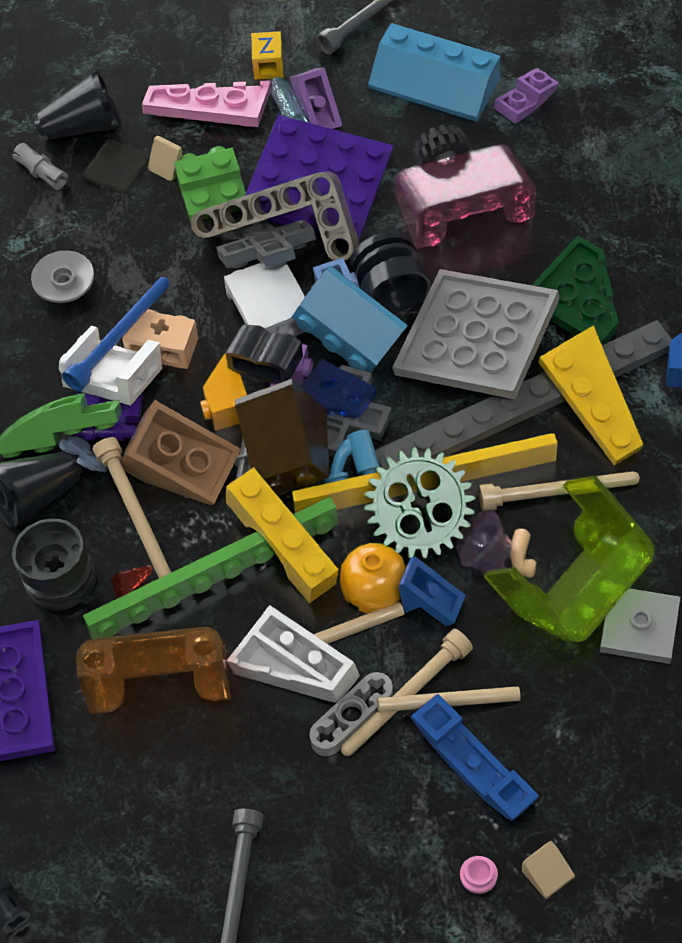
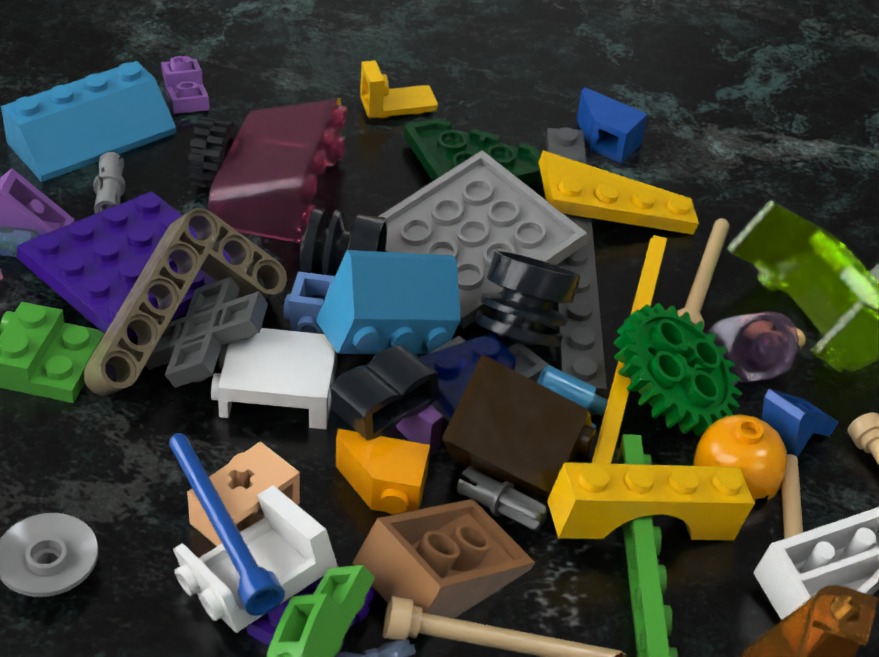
camera: 70 degrees left, 15 degrees down
none -> light grey pin [93,152,125,214]
none -> yellow bracket [360,60,438,118]
none -> black wheel [475,250,581,347]

